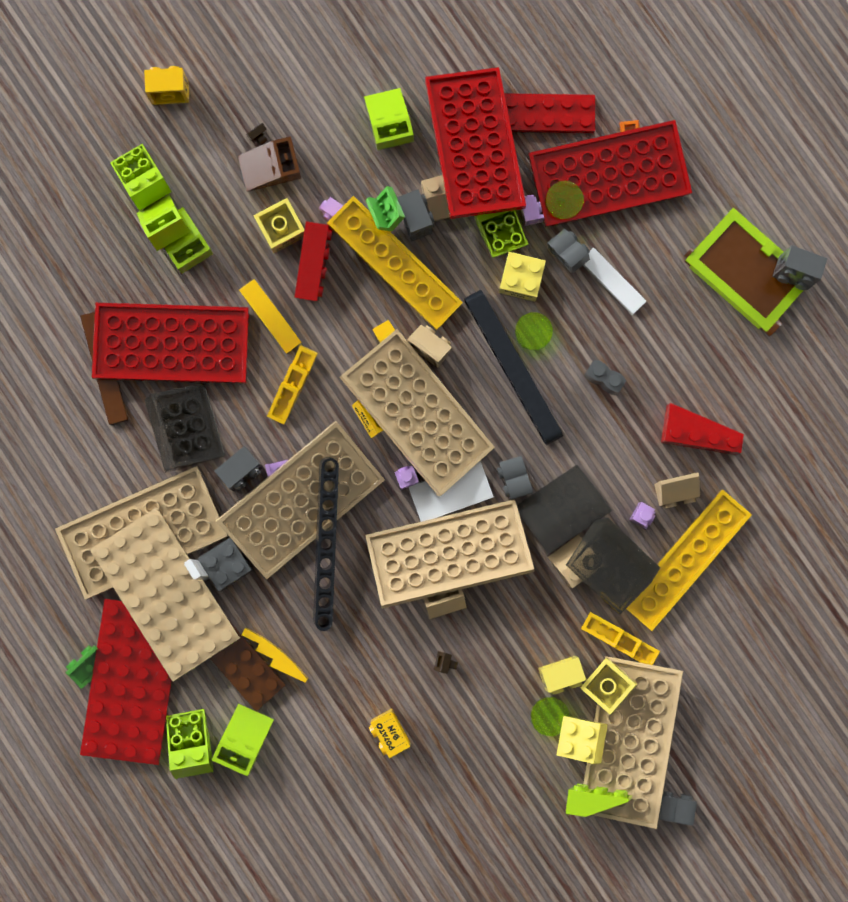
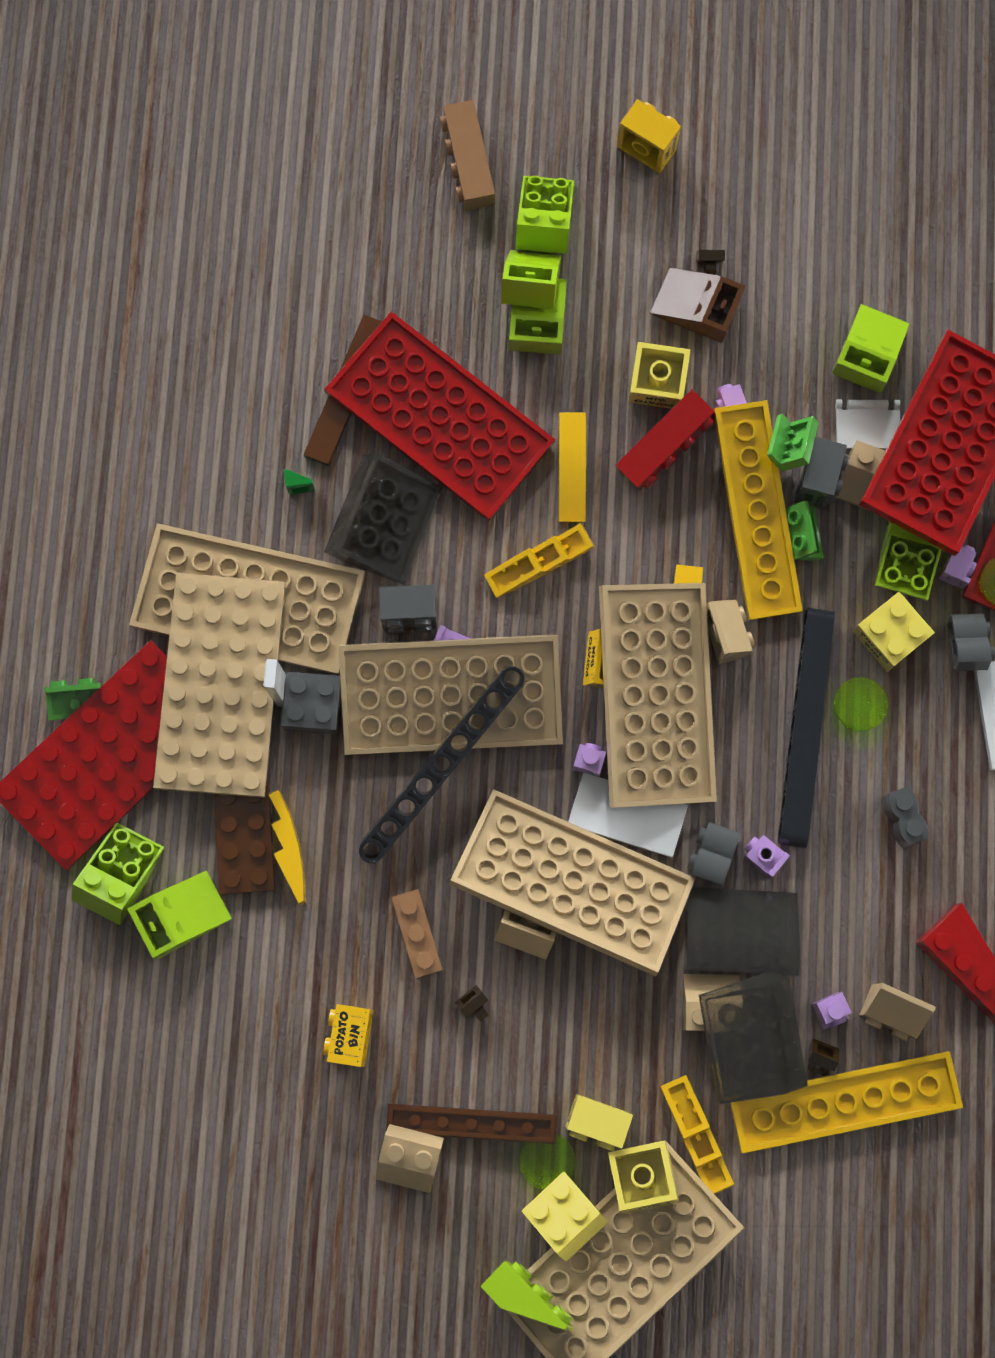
camera: 40 degrees right, 5 degrees down
none -> green slope [284,469,315,495]
none -> tan slope [376,1124,444,1193]
none -> reddish brown tile [386,1104,557,1144]
none -> medium nougat brick [392,889,443,979]
none -> medium nougat brick [440,100,495,211]
none -> lavender brick [743,835,790,879]
none -> bright green bracket [786,501,824,561]
none -> dark brown tile [808,1039,839,1077]
none -> white piece [835,399,900,449]

